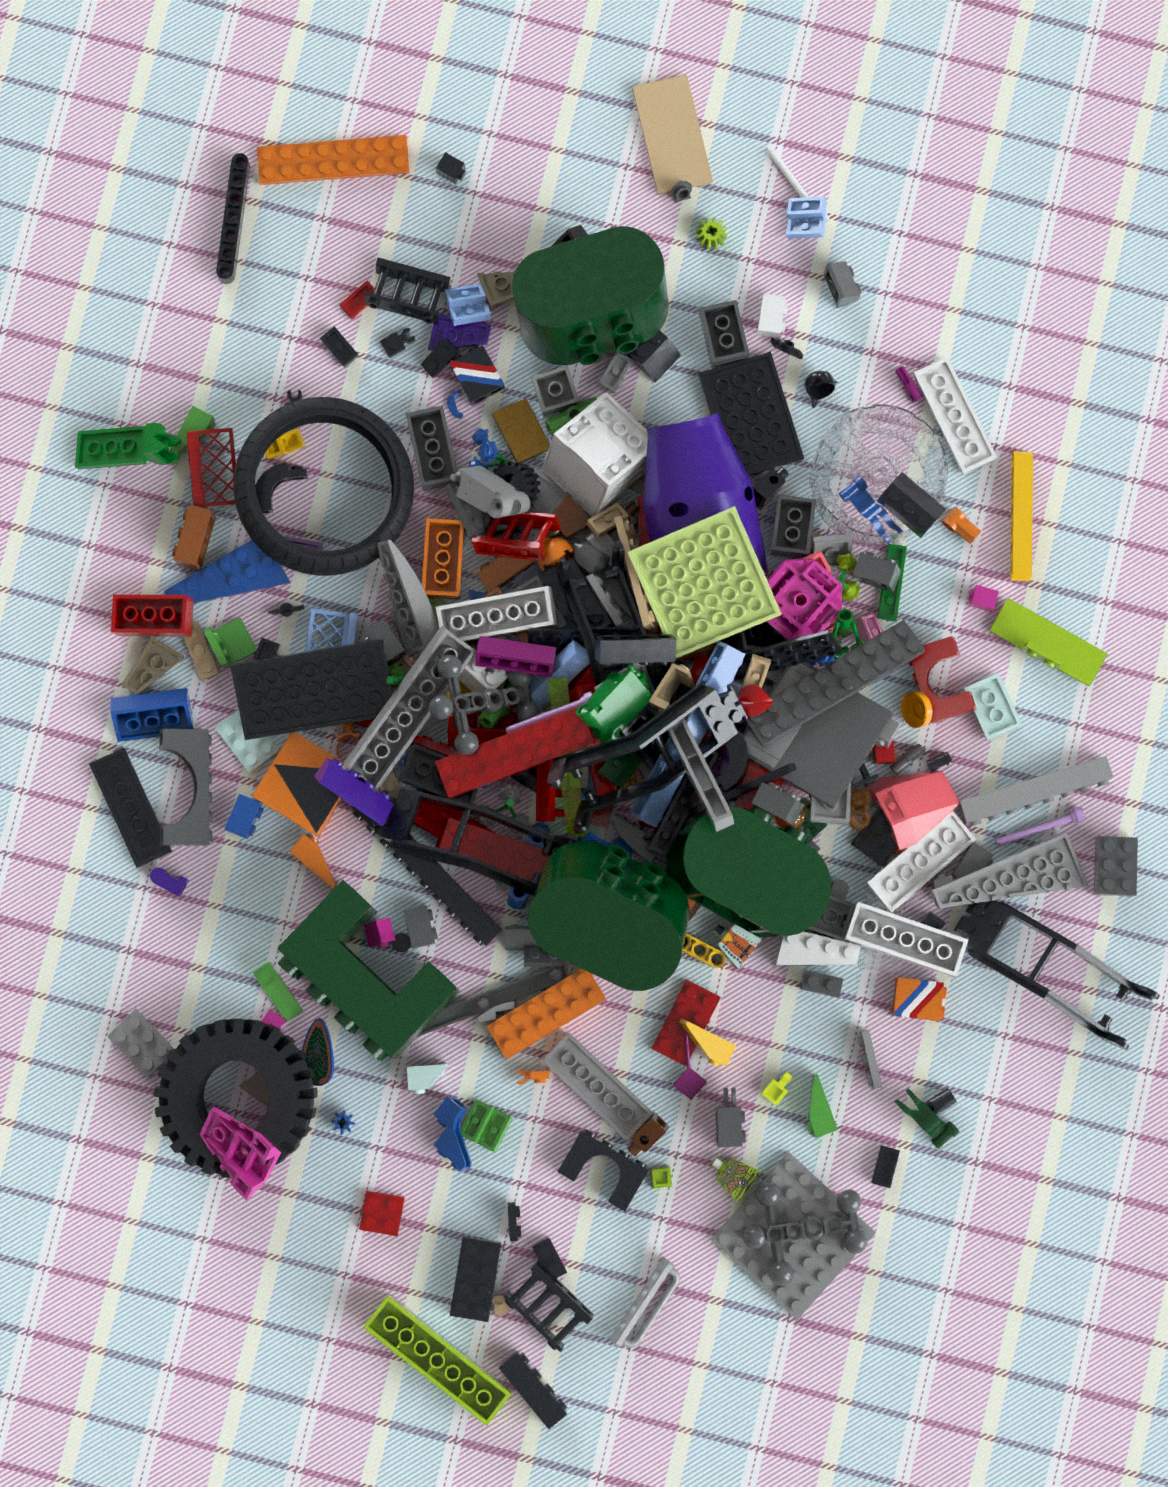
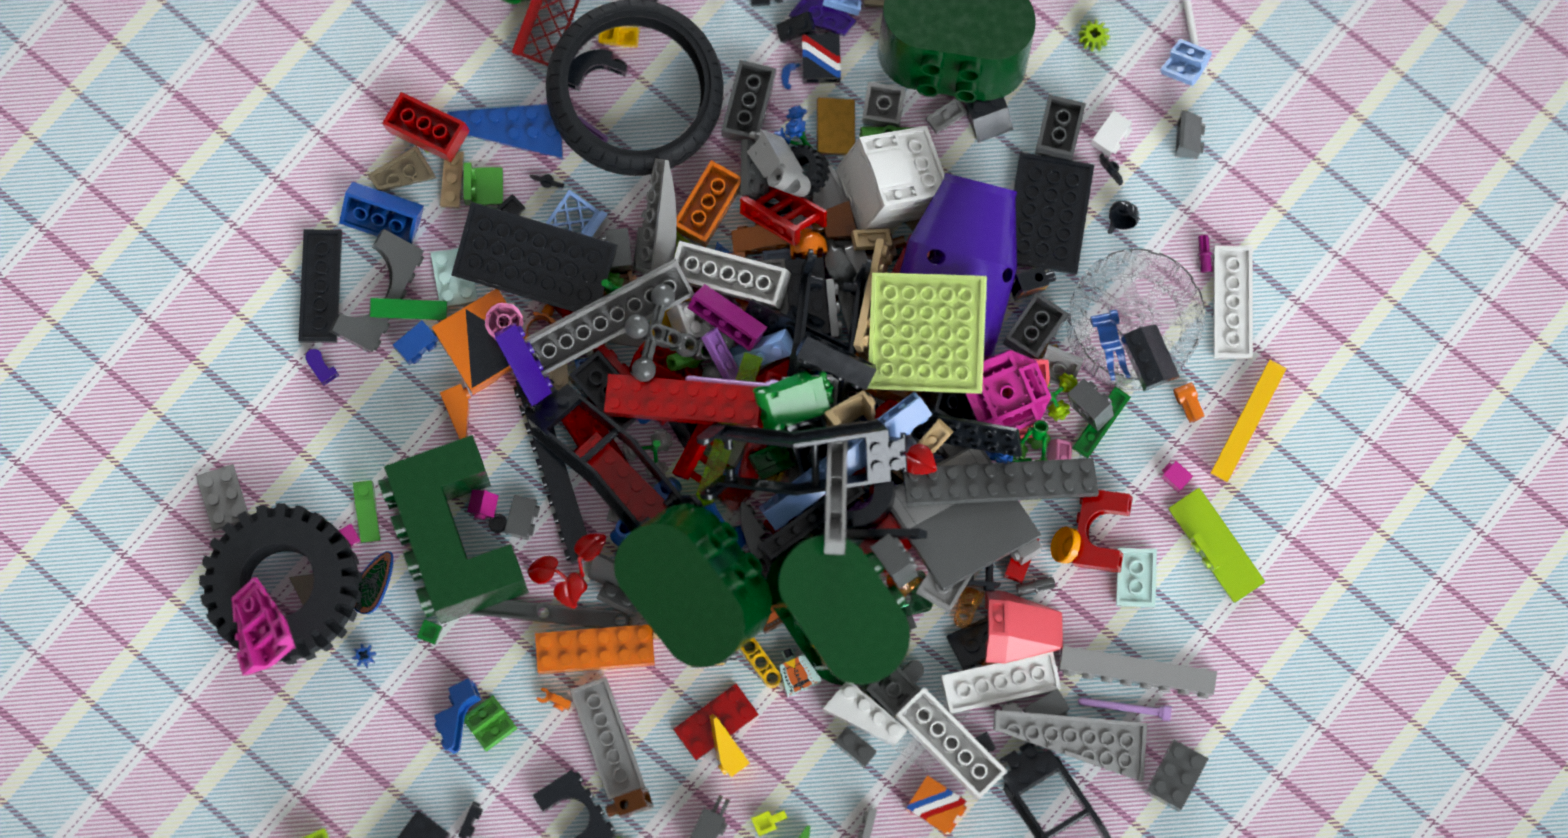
camera: 25 degrees right, 5 degrees down
dark orange brick [172,504,216,571] -> none
red plate [359,1191,405,1236] -> none
light aqua slope [407,1064,448,1094] -> none
light grey slope [477,1001,515,1023] -> none
magenta piece [673,1033,707,1100] -> none
black pin [926,751,952,772] -> none
none -> green tile [369,298,447,320]
none -> green plate [417,619,443,645]
none -> bright pink cylinder [485,303,524,340]
none -> red plant [527,534,607,609]
none -> medium lavender tile [701,327,743,380]

